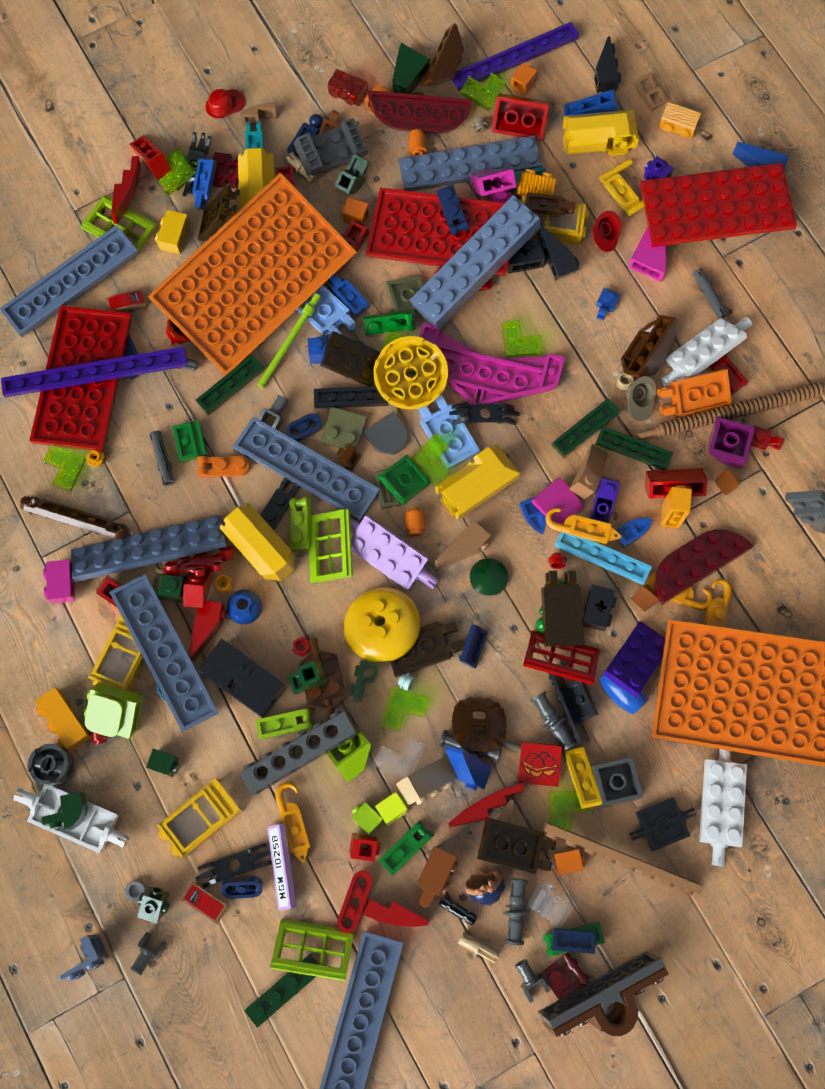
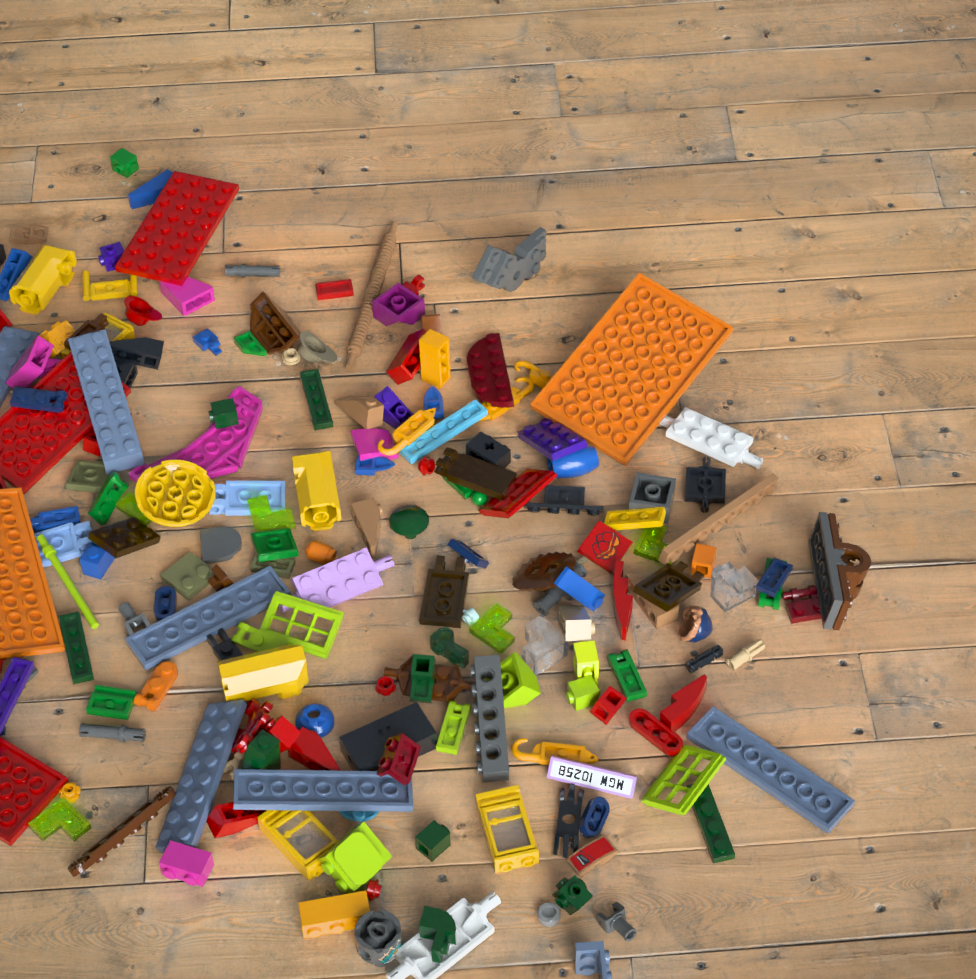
camera: 65 degrees left, 25 degrees down
black plate [314,386,389,409] -> none
yellow brick [344,587,421,663] -> none
dark orange hinge [418,846,458,908] -> none
black piece [449,402,520,425] -> none
clear neon green plate [501,320,543,358] -> none
dark grey piece [503,878,531,945] -> none
dark grey piece [515,959,550,1003] -> none
dark grey piece [531,691,577,752] -> none
dark green plate [595,426,673,470] -> none
dark orange slope [630,584,659,611] -> none
orange tile [657,368,732,418] -> none
light orange brick [659,102,701,138] -> none
white plate [661,317,752,386] -> none
none -> green brick [110,148,139,178]
none -> dark green brick [208,398,239,429]
none -> green tile [233,331,267,356]
none -> dark red bracket [377,733,421,785]

